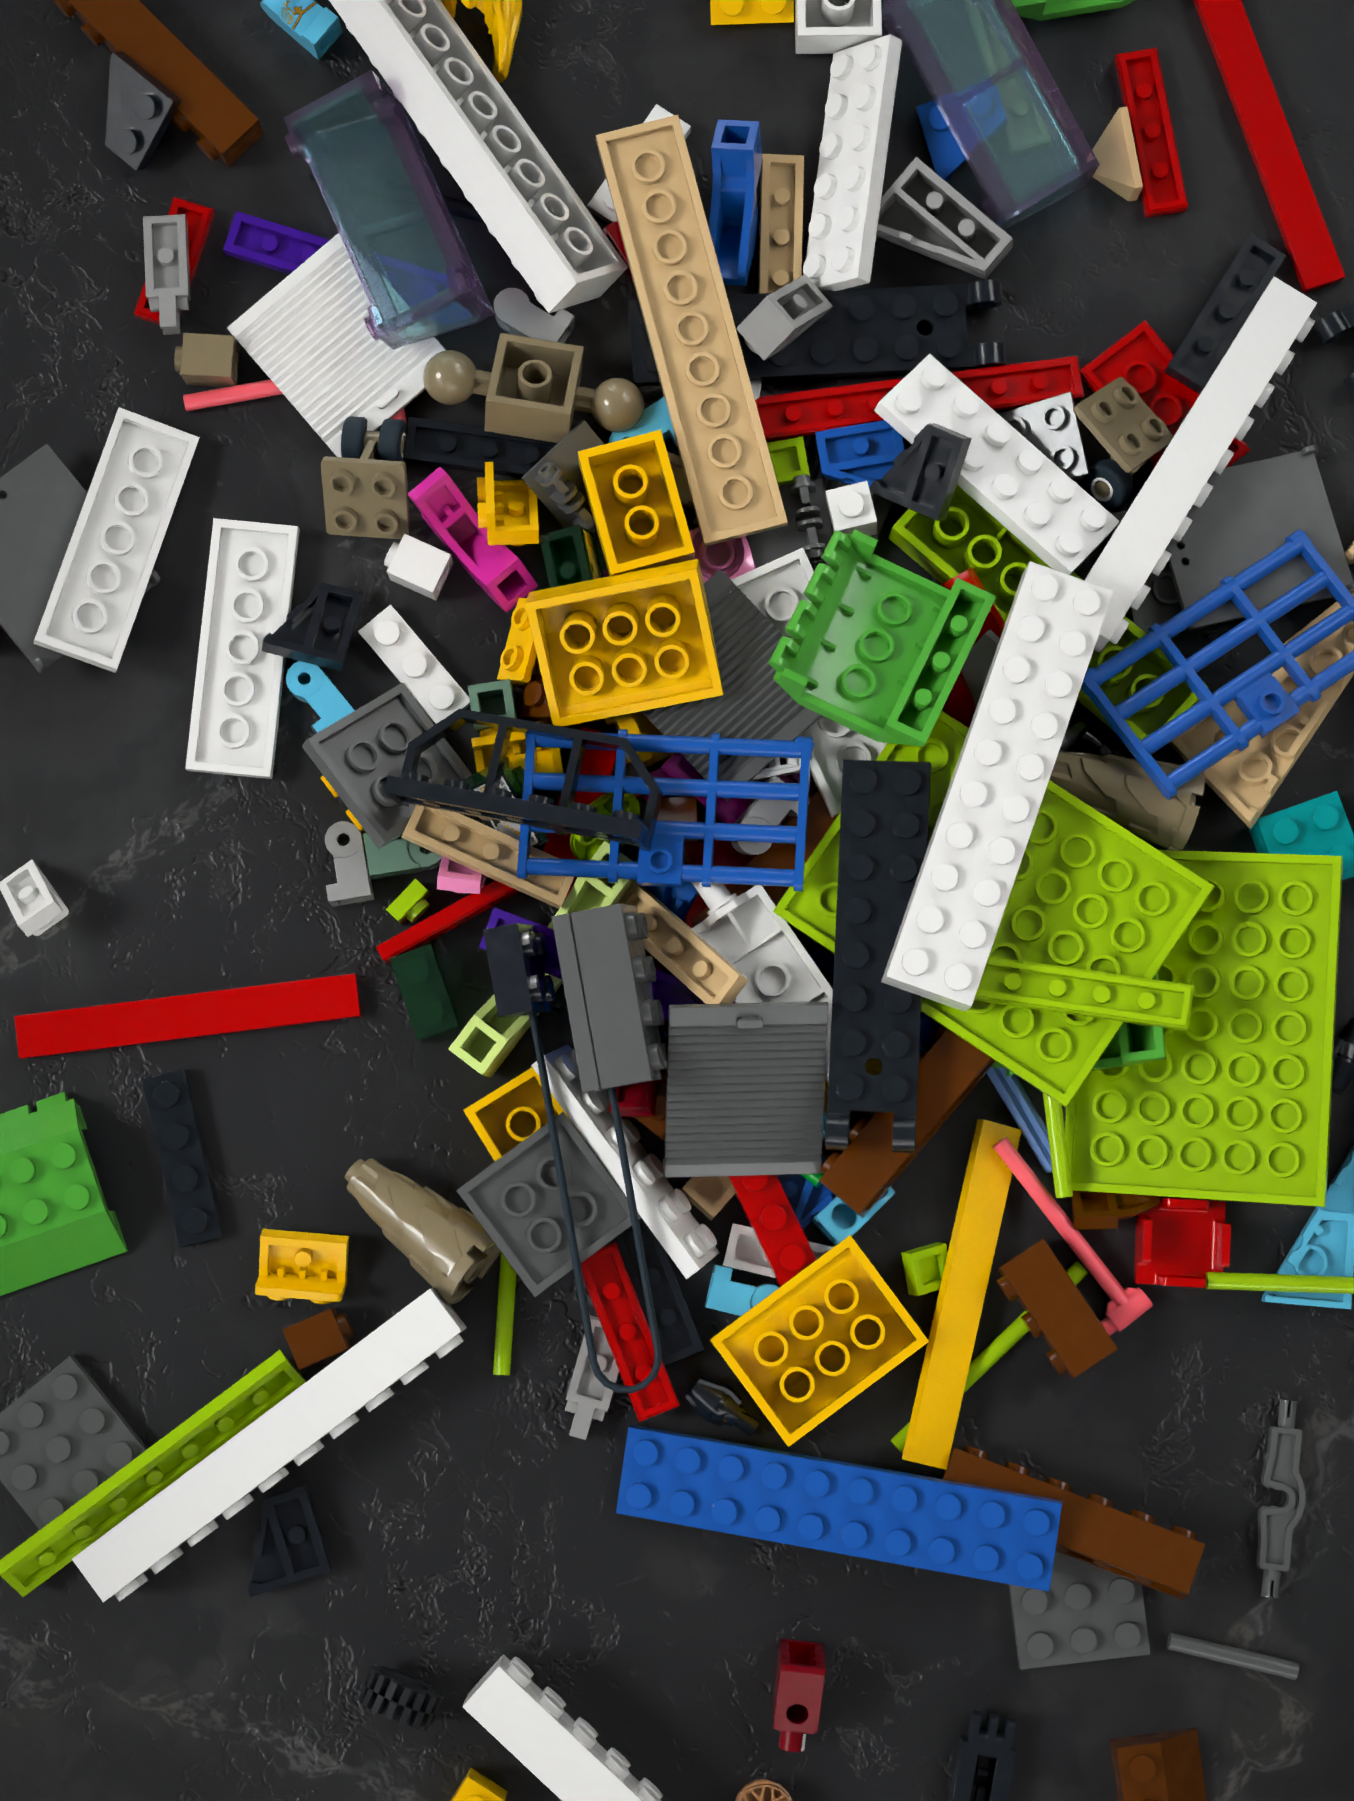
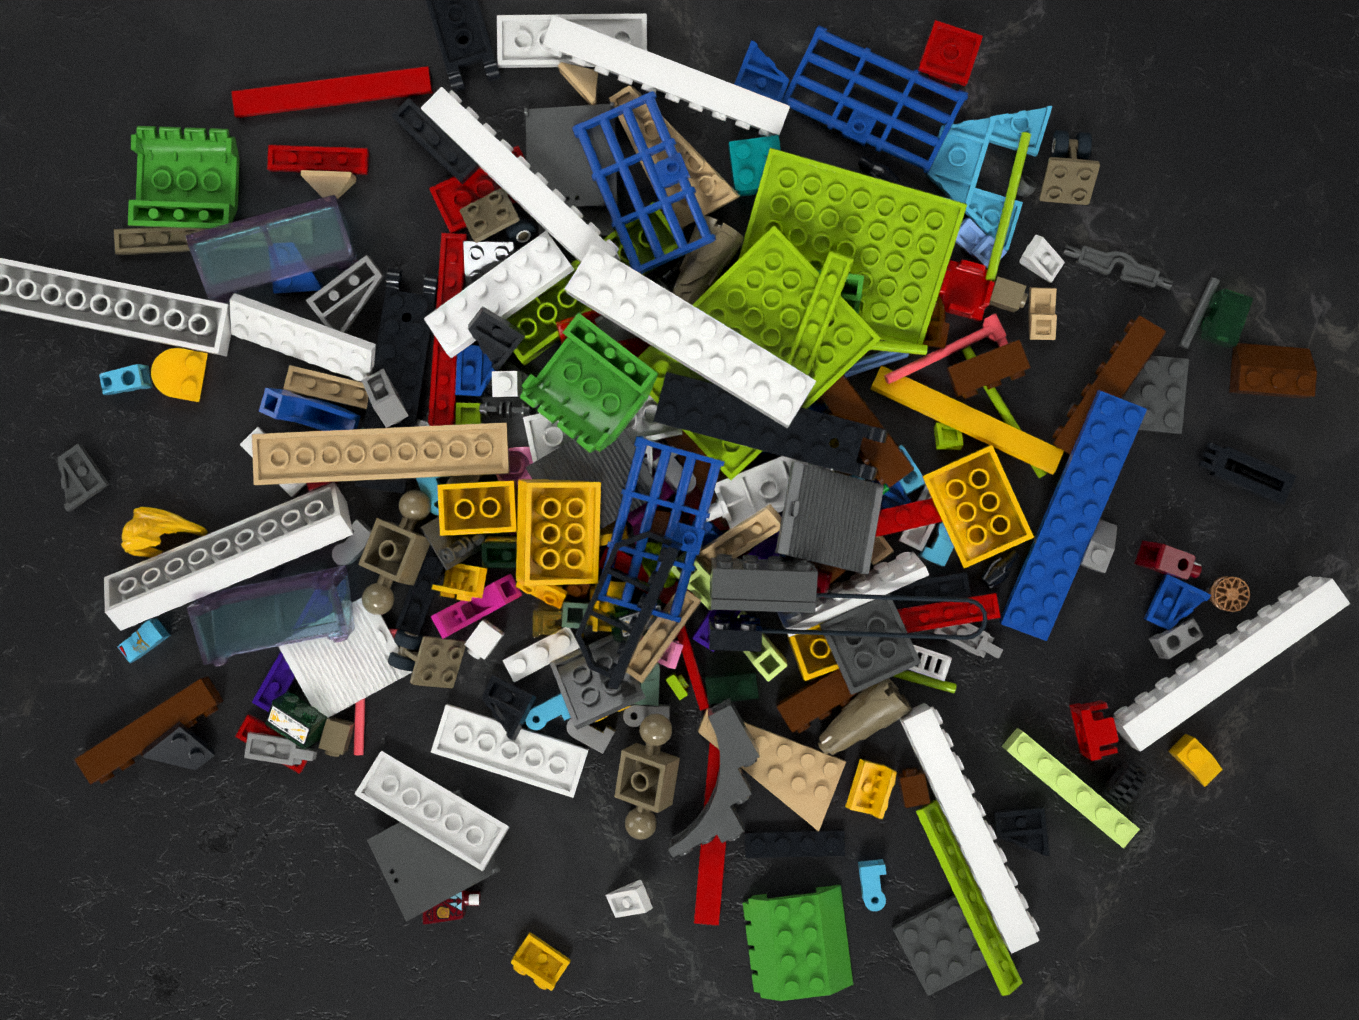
camera: 75 degrees left, 5 degrees up
none -> clear green brick [265,691,327,750]
none -> clear yellow hinge [533,609,563,637]
none -> light grey leg [567,718,616,754]
none -> dark tan brick [615,714,680,840]
none -> dark grey arch [668,698,760,857]
none -> tan wing [698,708,846,831]
none -> reddish brown brick [776,669,857,733]
none -> medium azure leg [858,859,886,911]
none -> white slope [909,645,952,681]
none -> light blue slope [955,218,1007,269]
none -> dark tan brick [989,277,1028,313]
none -> yellowish green arch [1001,728,1140,848]
none -> white slope [1019,235,1065,283]
none -> tan slope [1029,287,1057,340]
none -> red panel [1069,700,1119,761]
none -> light grey slope [1080,519,1117,573]
none -> blue wing [1144,574,1211,630]
none -> light grey leg [1149,617,1204,659]
none -> clear green brick [1200,288,1253,348]

